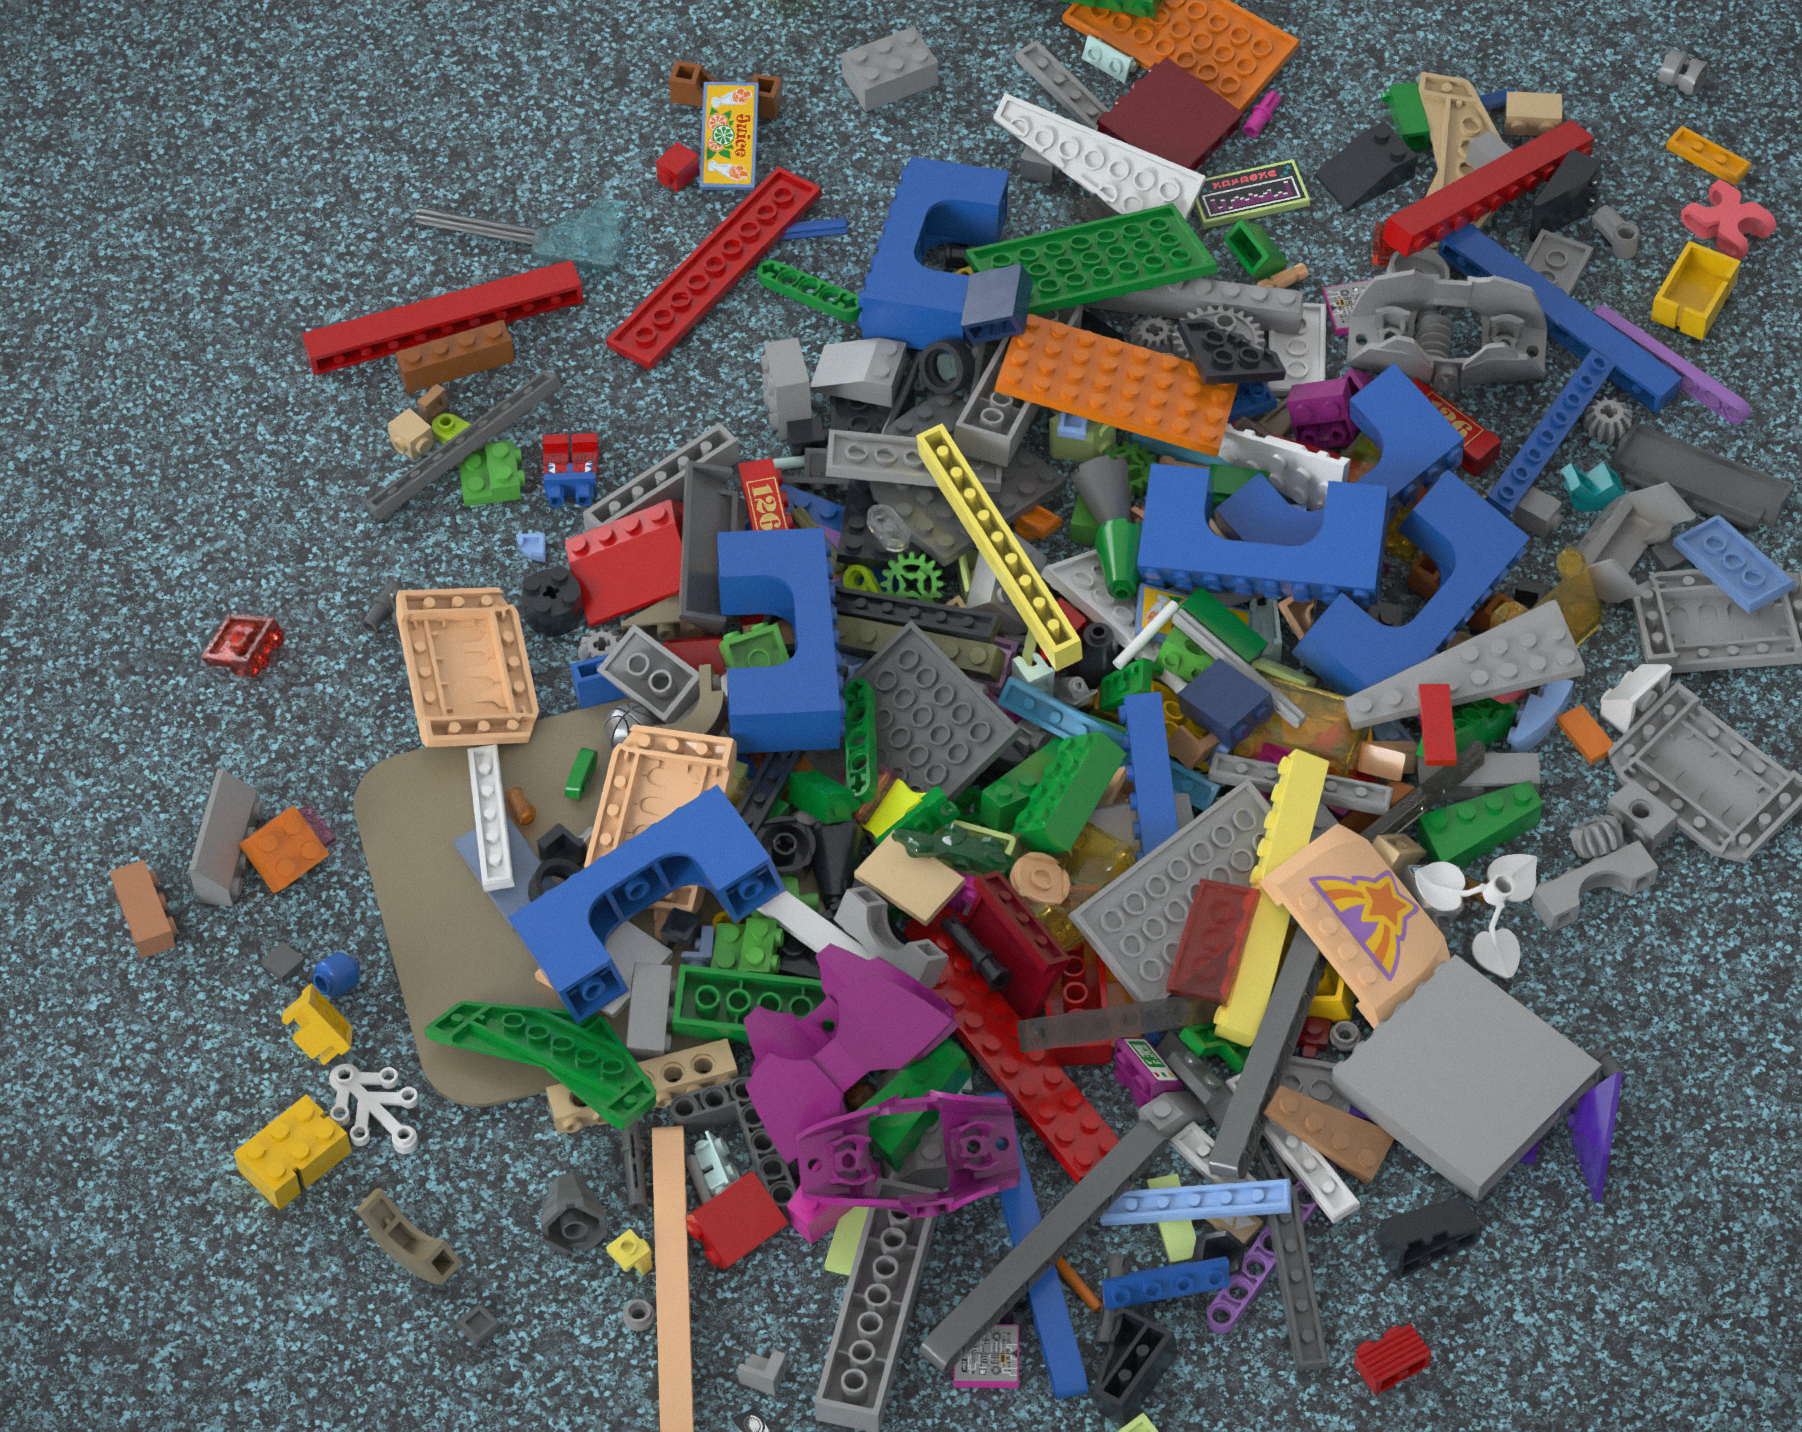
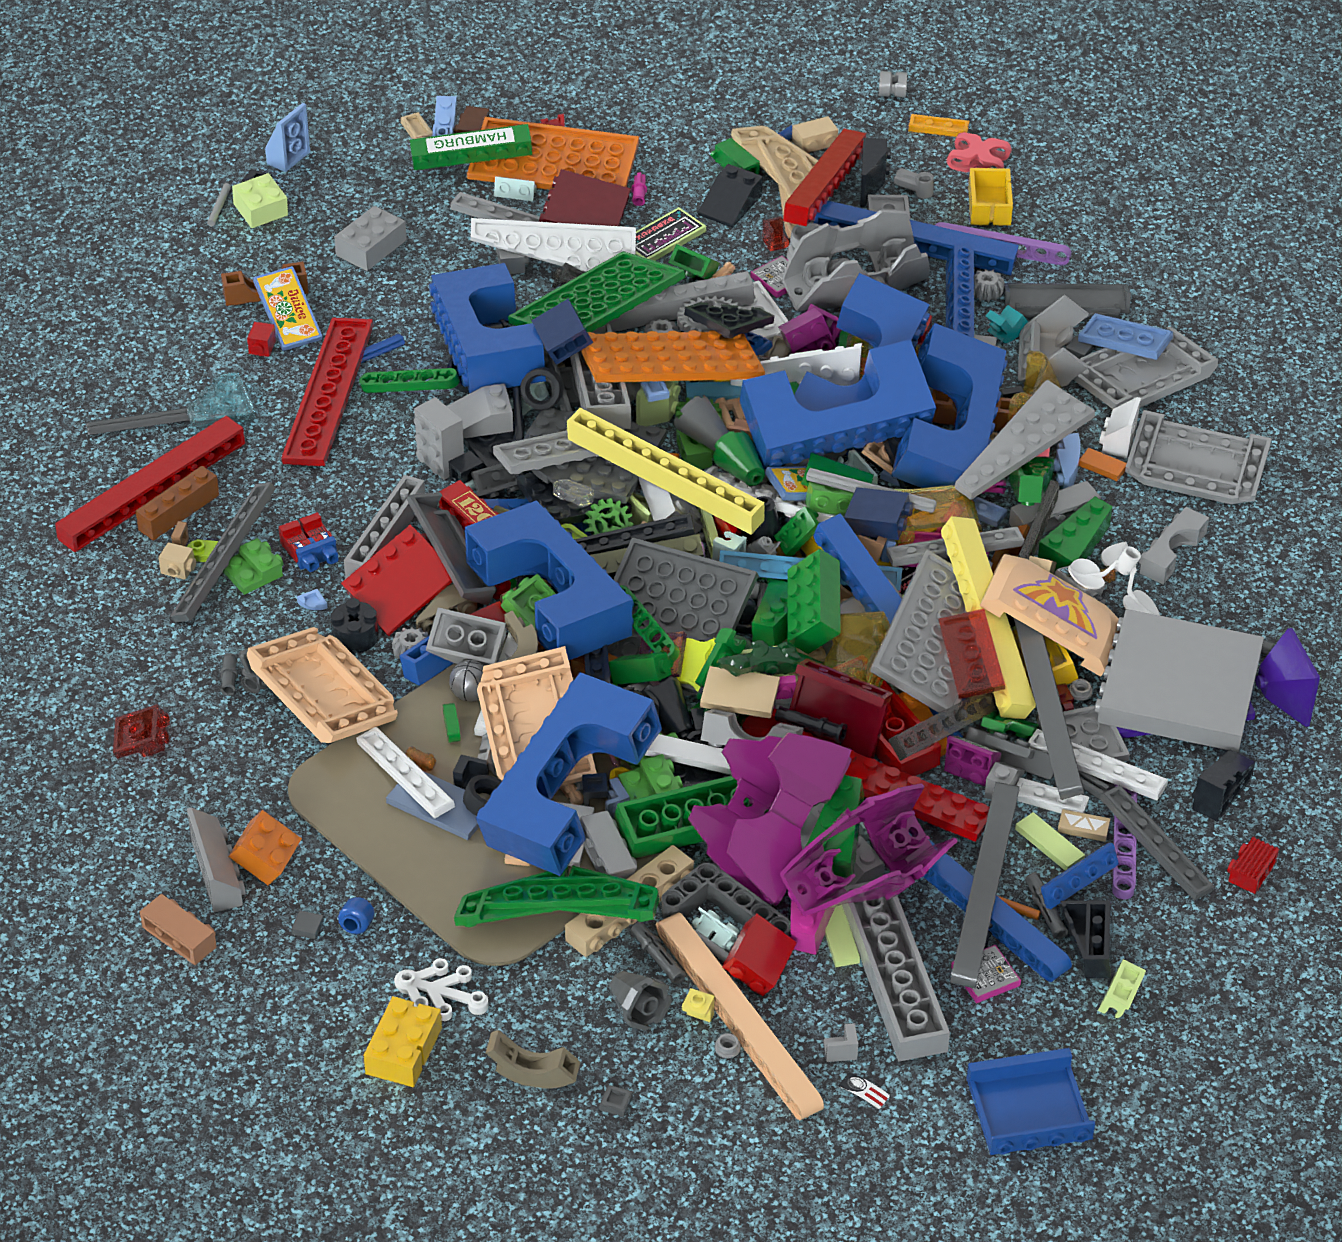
camera: 30 degrees left, 10 degrees down
yellow panel [282,983,353,1065] -> none
light nougat tile [1010,852,1071,910] -> none
light blue tile [1100,1179,1292,1226] -> none
white bar [1113,600,1179,670] -> none
black panel [1191,1230,1246,1275] -> none
medium nougat wing [1263,1085,1395,1185] -> none
light nougat slope [1357,741,1418,781] -> none
red tile [1418,684,1457,766] -> none
light grey brick [1466,130,1513,170] -> none
light grey gear [1570,815,1624,859] -> none
light grey brick [1605,779,1678,852] -> none

